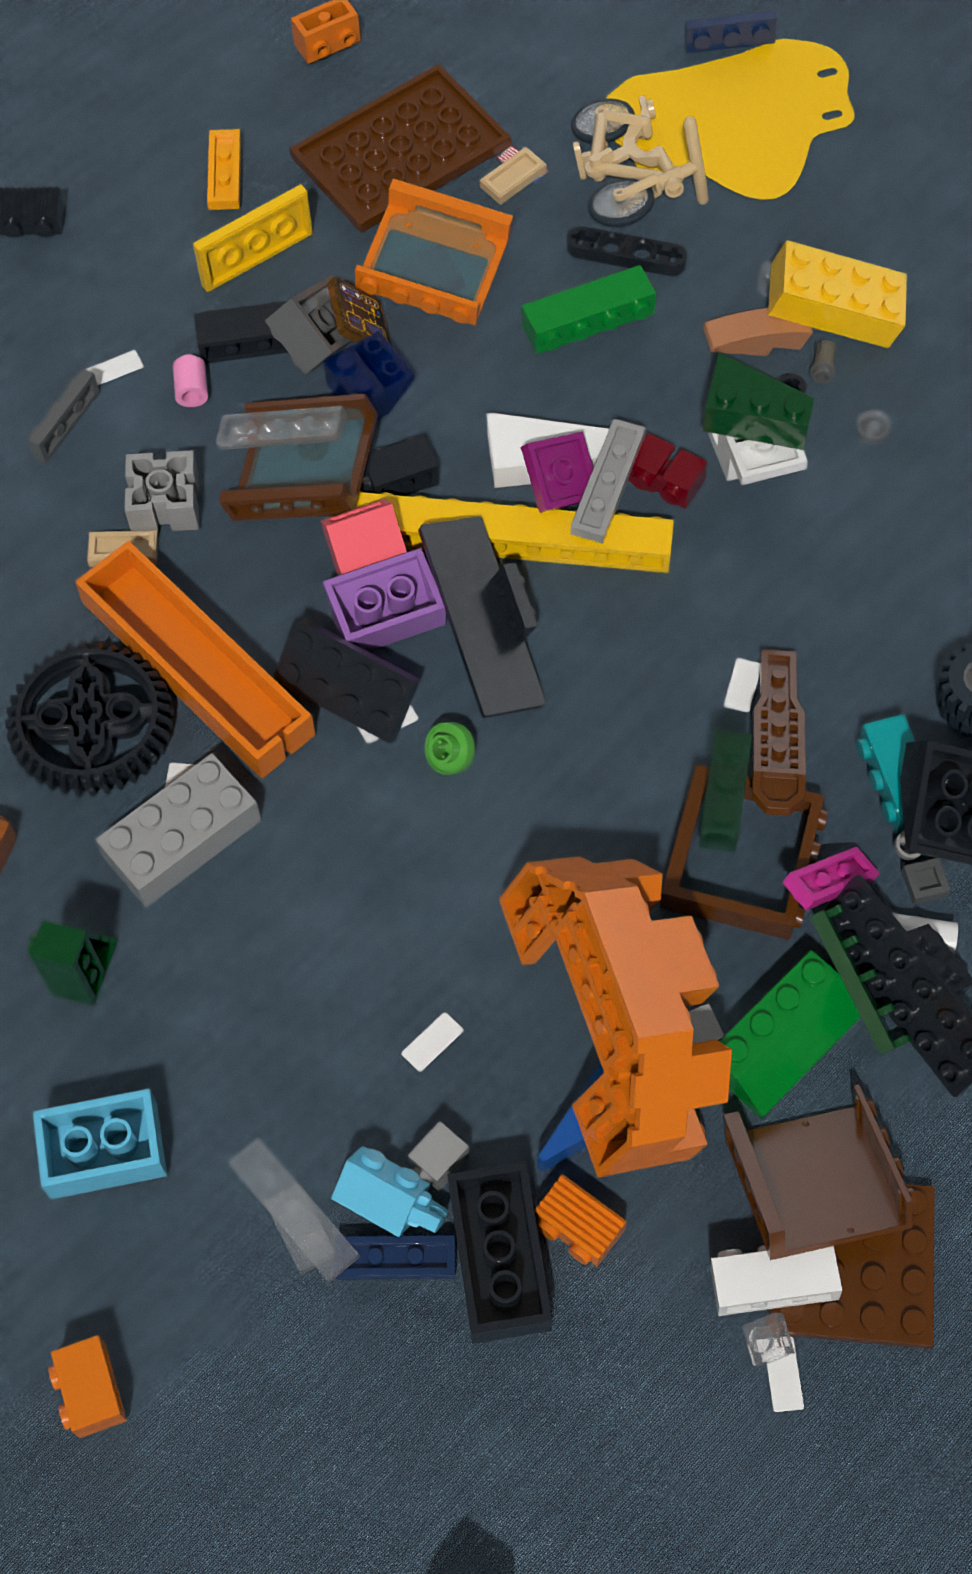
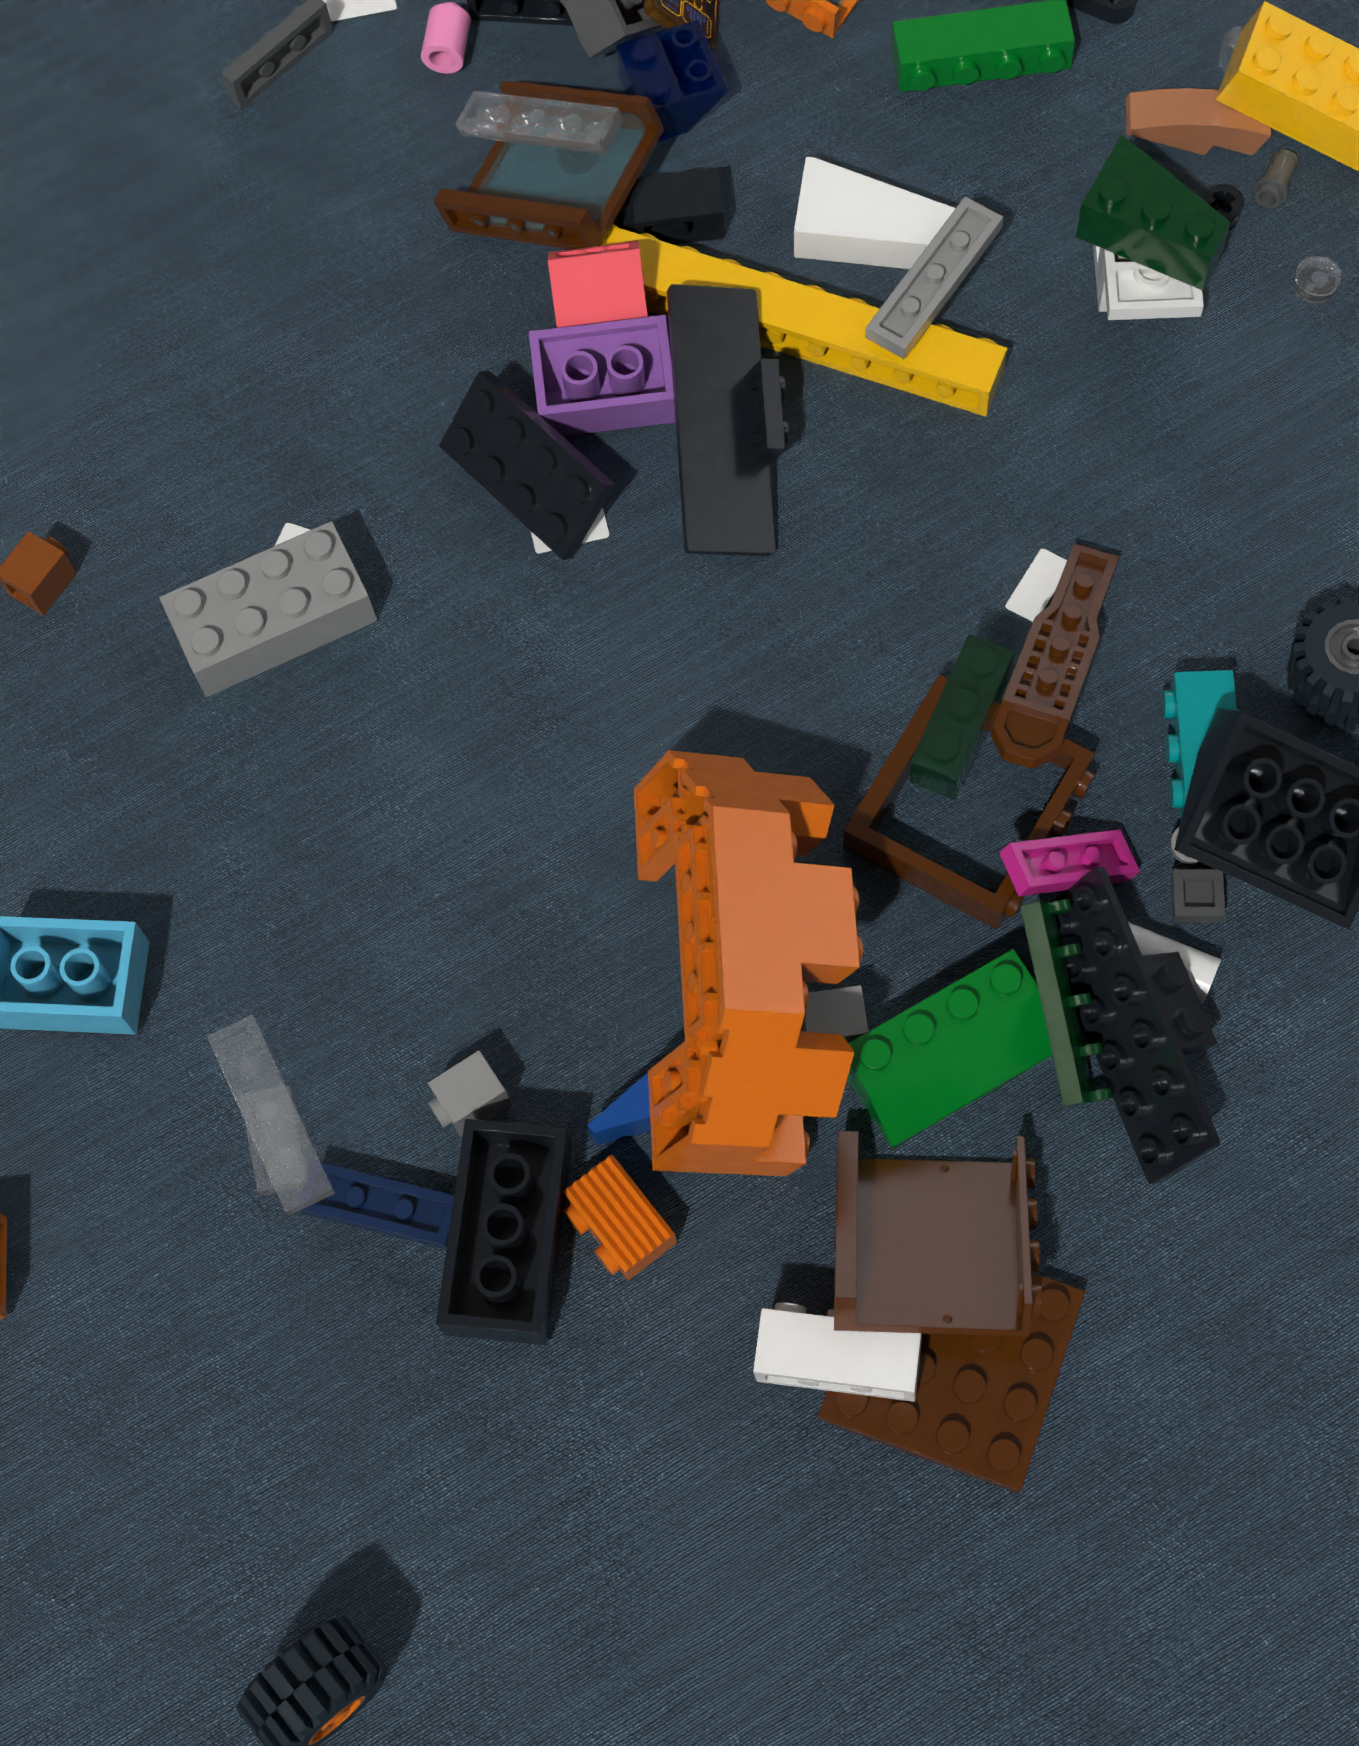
camera: 20 degrees right, 5 degrees up
black gear [5,642,174,798] -> none
dark green wedge [28,920,119,1007] -> none
orange piece [75,540,315,779] -> none
tan tile [87,530,159,567] -> none
light grey brick [125,450,199,532] -> none
medium azure hinge [331,1146,449,1237] -> none
white sticker [401,1012,464,1072] -> none
bright green plate [424,722,475,775] -> none
magenta plate [520,431,594,513] -> none
dark red piece [628,433,708,509] -> none
clear plate [742,1313,795,1366] -> none
white sticker [763,1337,804,1412] -> none

